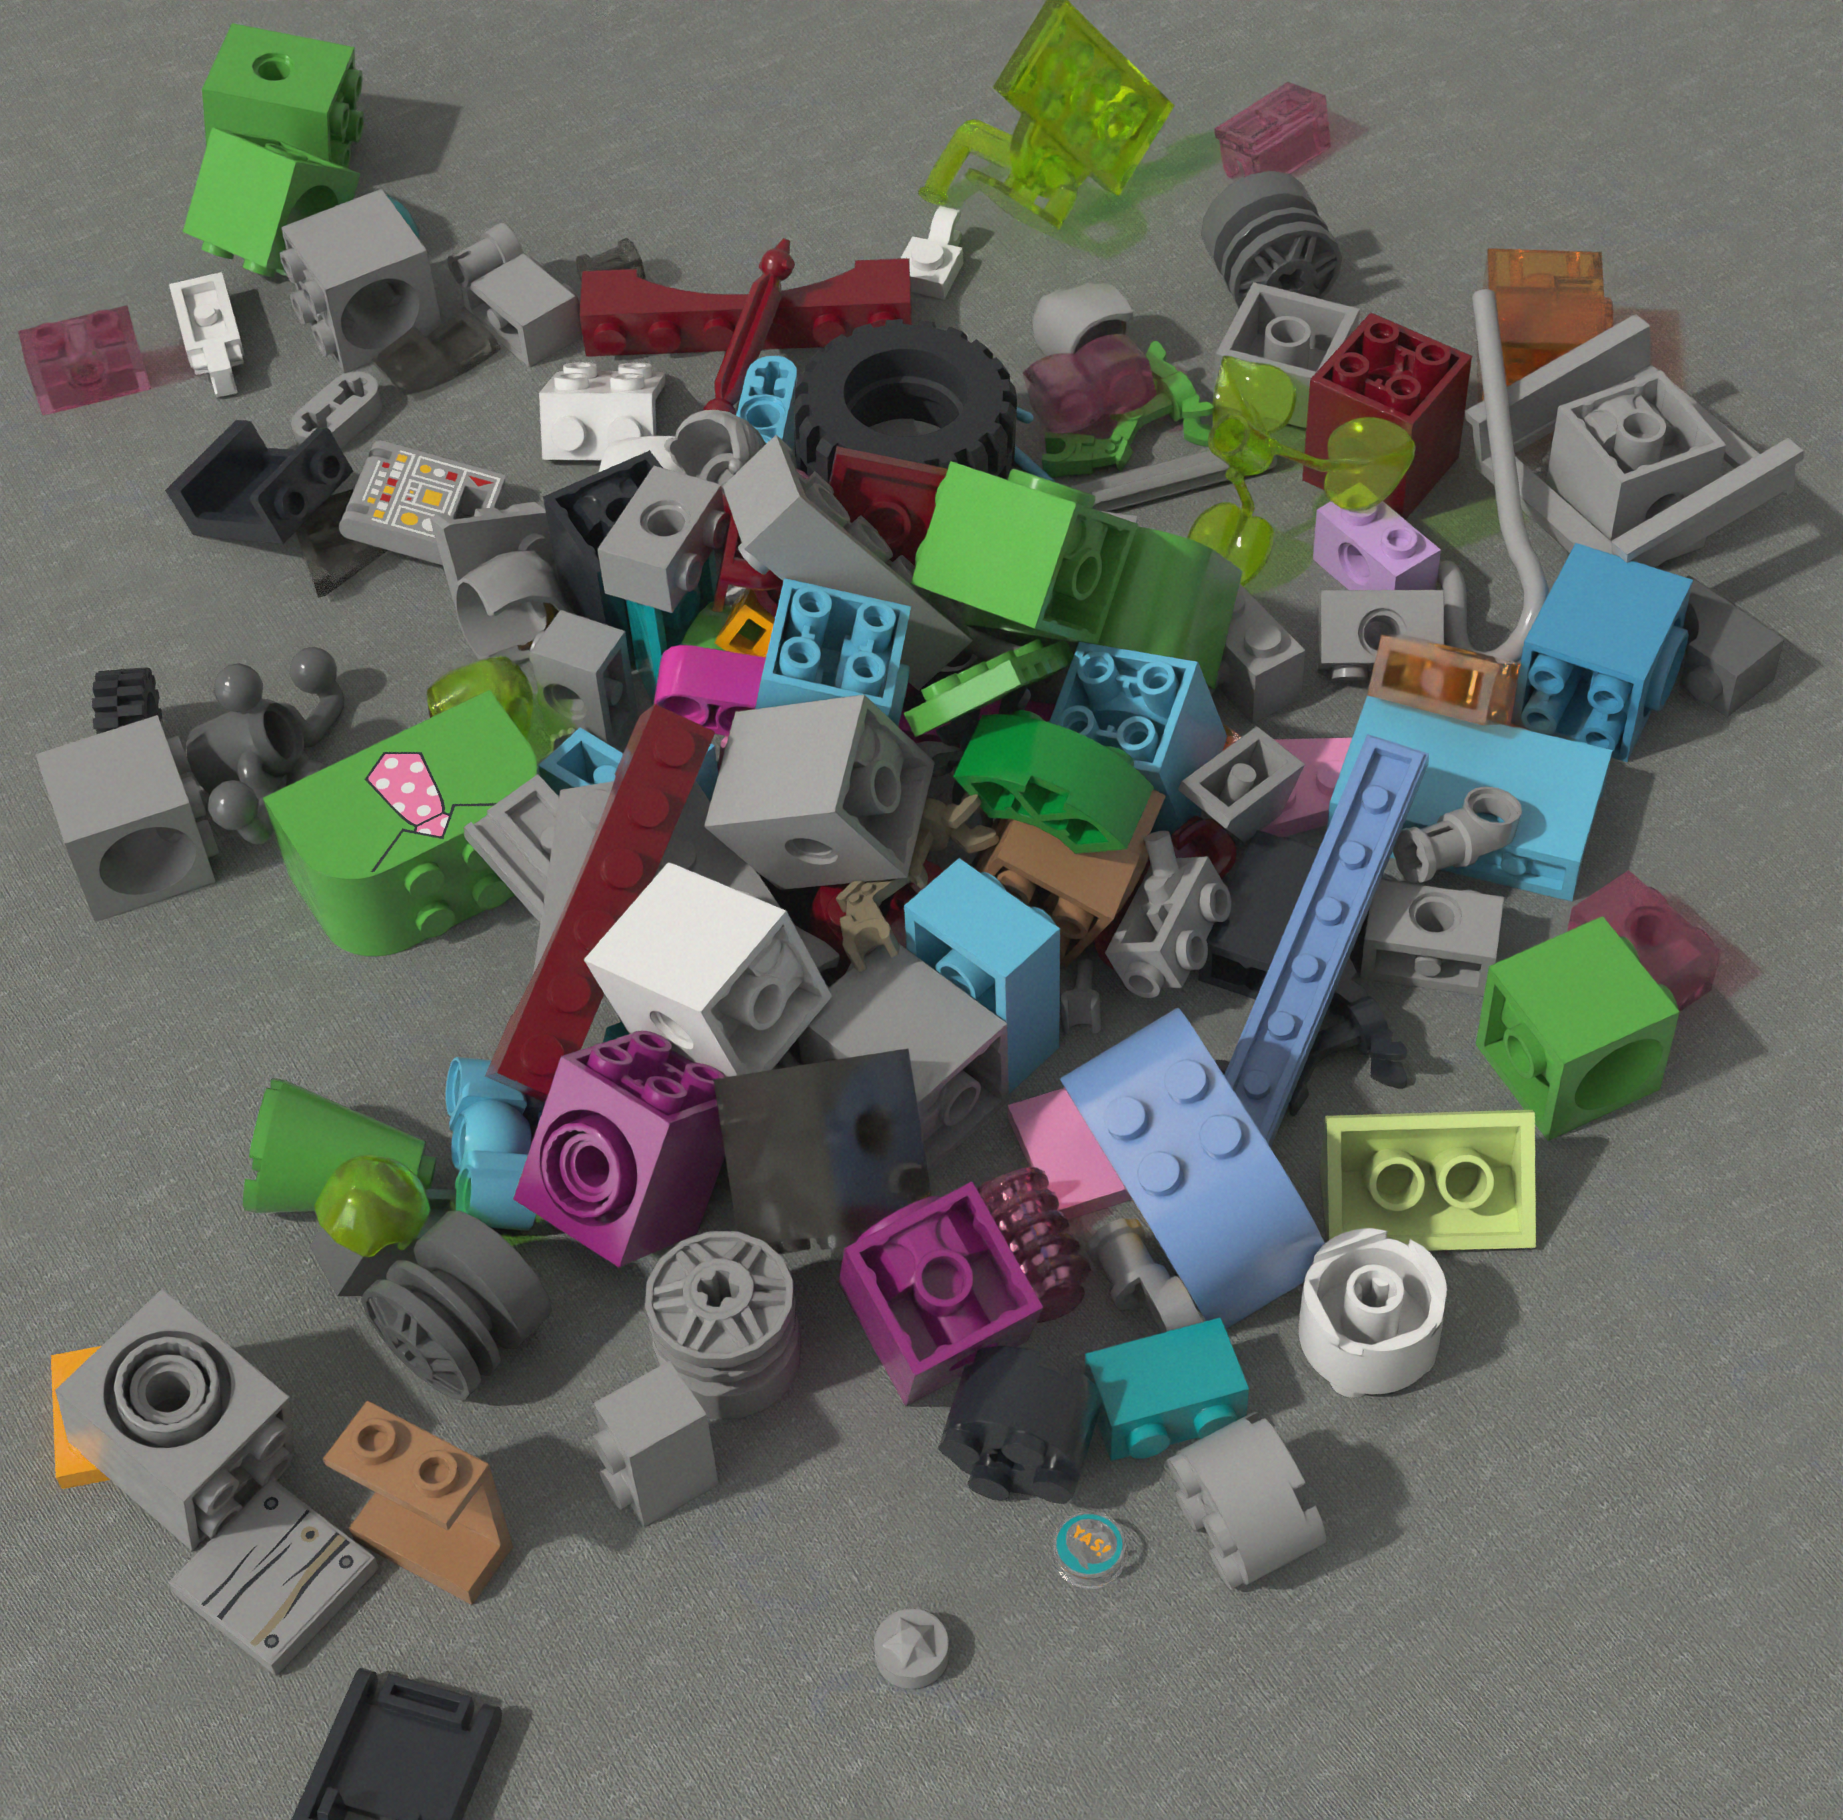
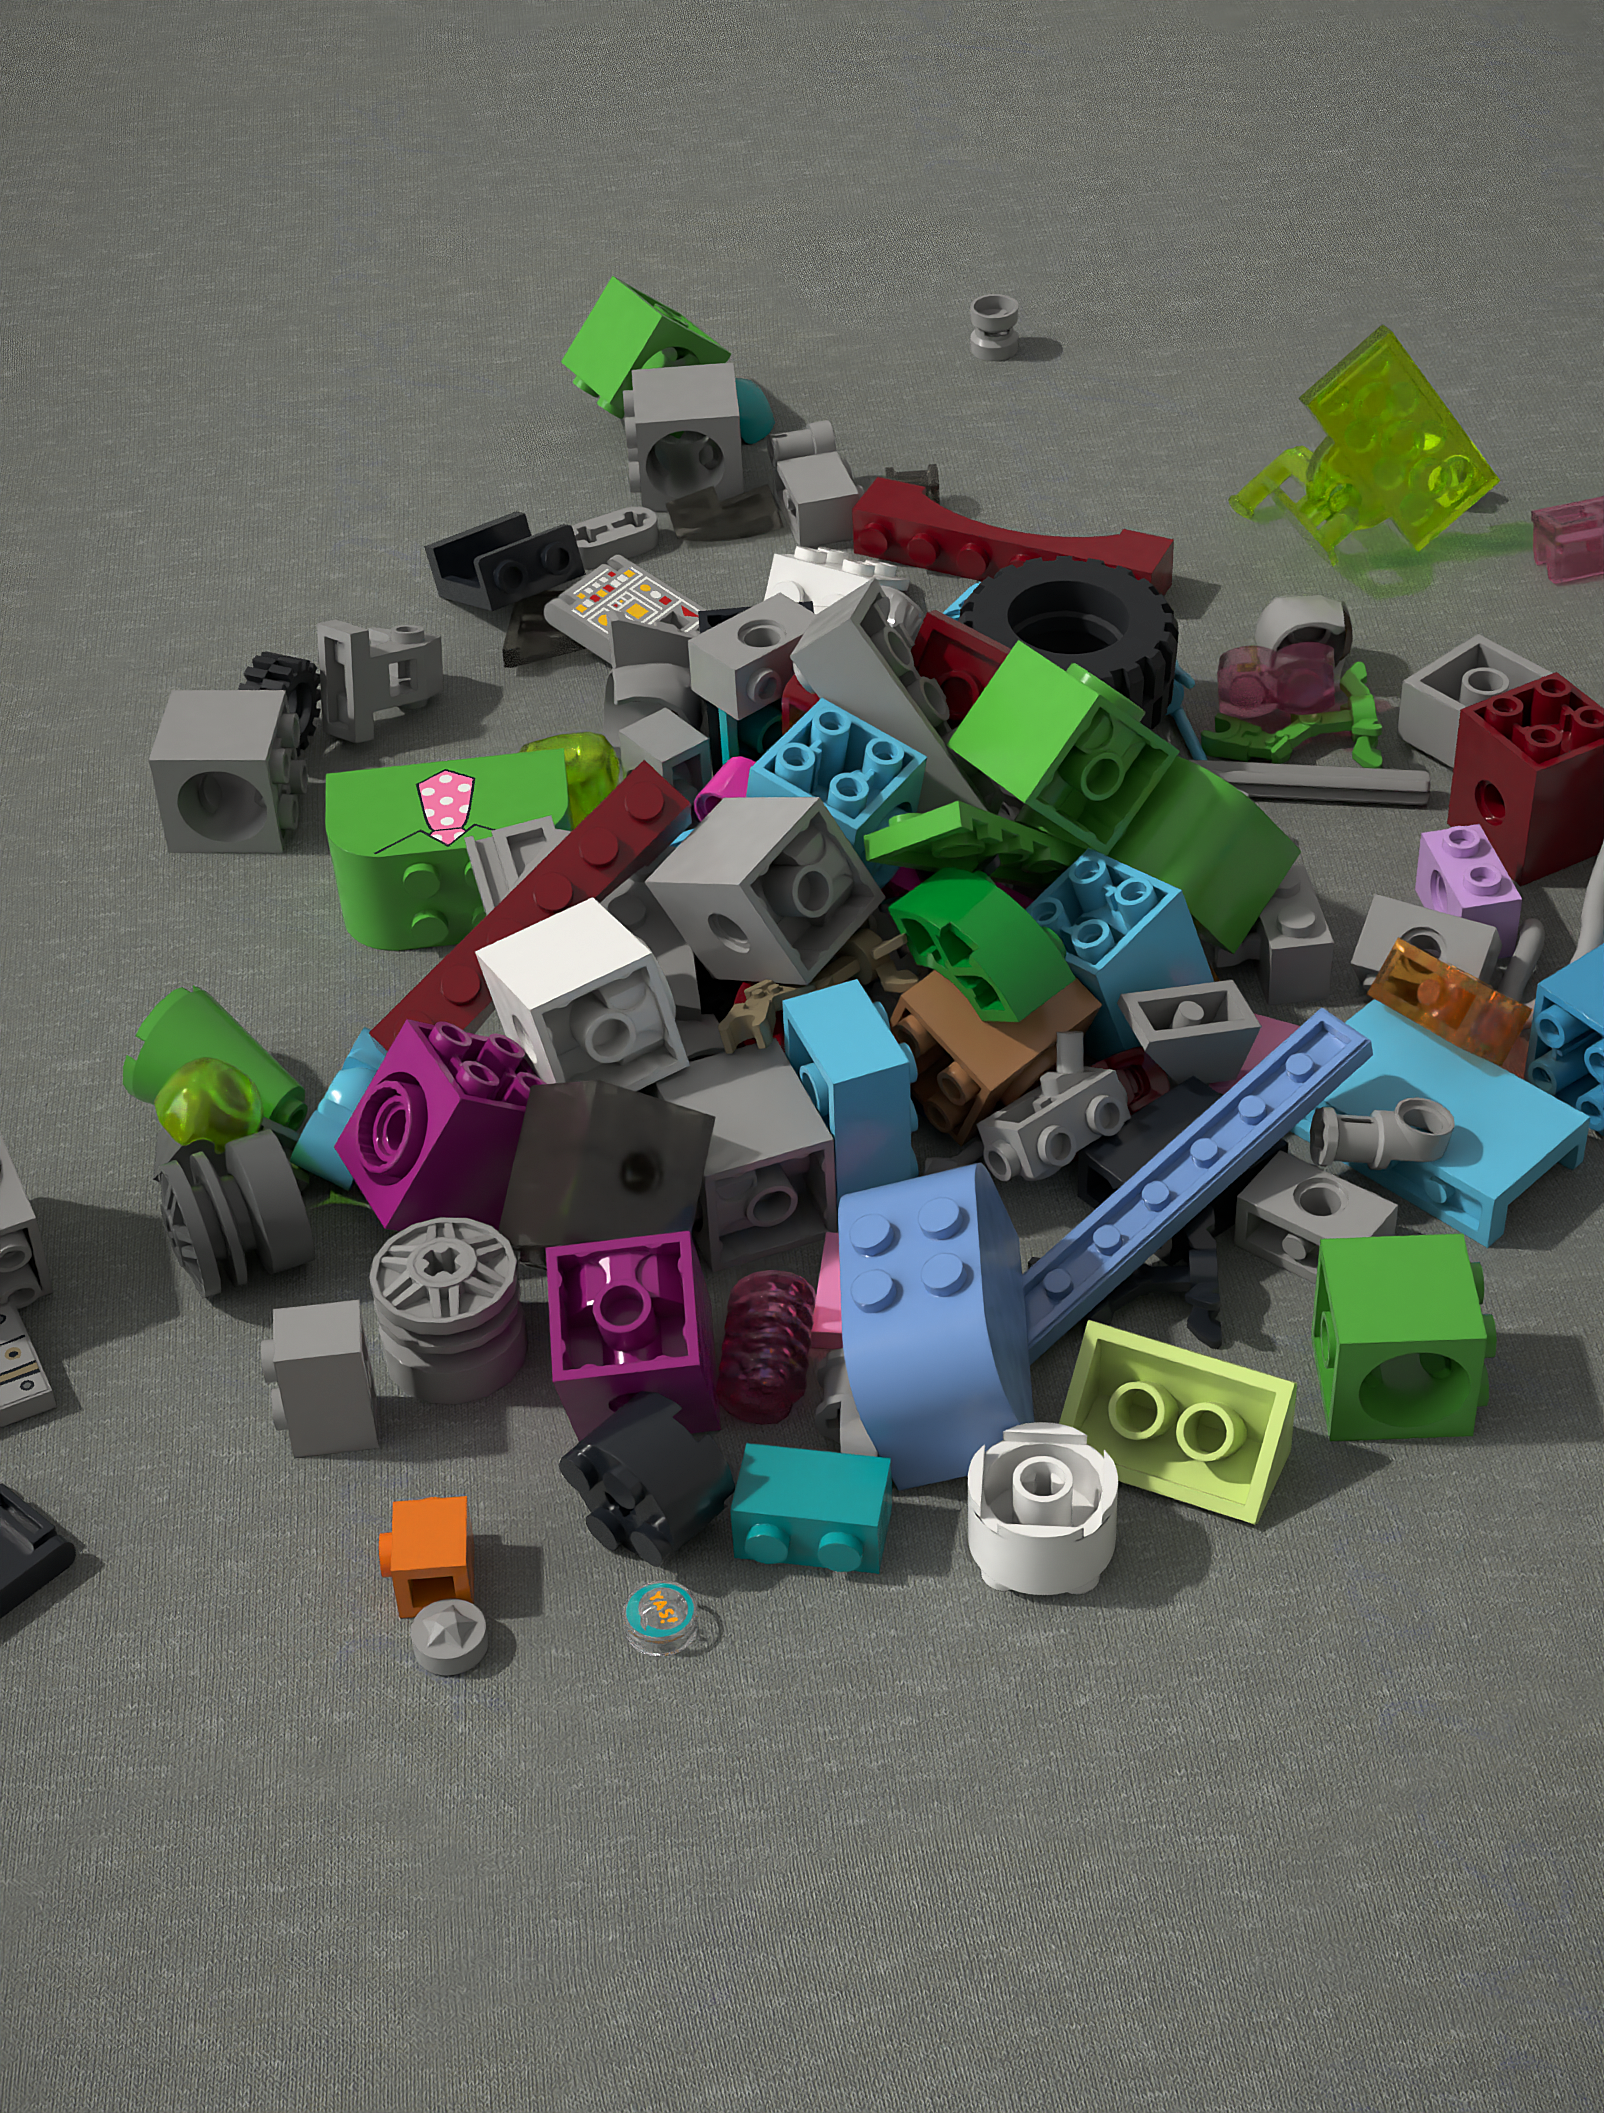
camera: 25 degrees right, 10 degrees down
clear pink brick [18,305,151,416] -> none
white hinge [169,272,245,398] -> none
dark grey wheel [186,647,344,844] -> none
bright green brick [202,23,364,168] -> none
medium nougat panel [323,1400,513,1605] -> none
dark red wheel [703,238,795,415] -> none
white plate [901,206,963,300] -> none
light grey brick [1167,1412,1327,1590] -> none
clear neon green plant [1187,355,1416,586] -> none
dark grey wheel [1201,171,1342,308] -> none
clear pink brick [1567,870,1722,1012] -> none
none -> light grey tile [317,619,443,743]
none -> orange brick [379,1496,475,1618]
none -> light grey wheel [970,294,1018,361]

